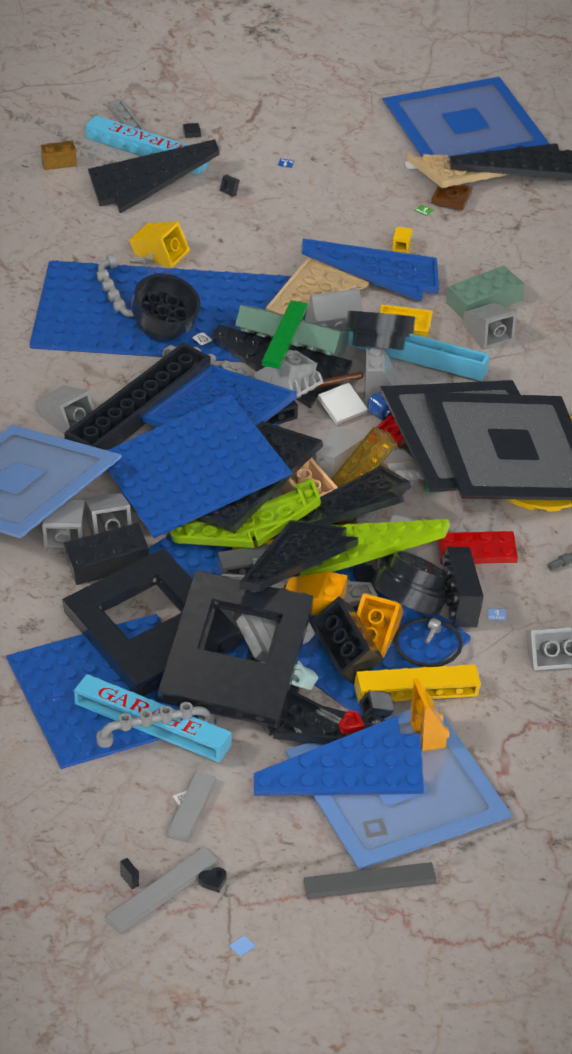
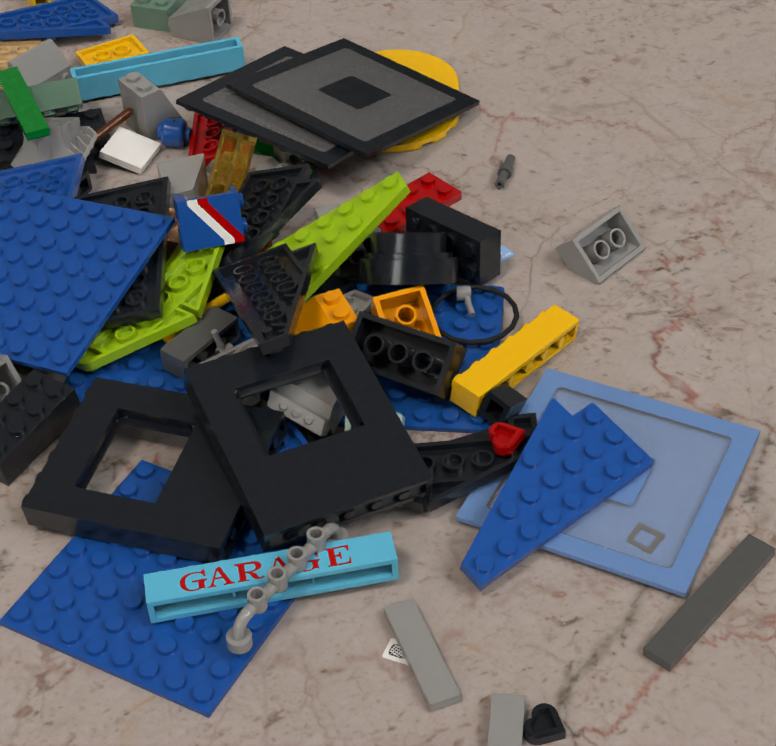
camera: 35 degrees left, 0 degrees up
black wheel [346,310,415,350] -> none
light orange slope [410,678,449,752] -> none
none -> panel [173,185,248,252]

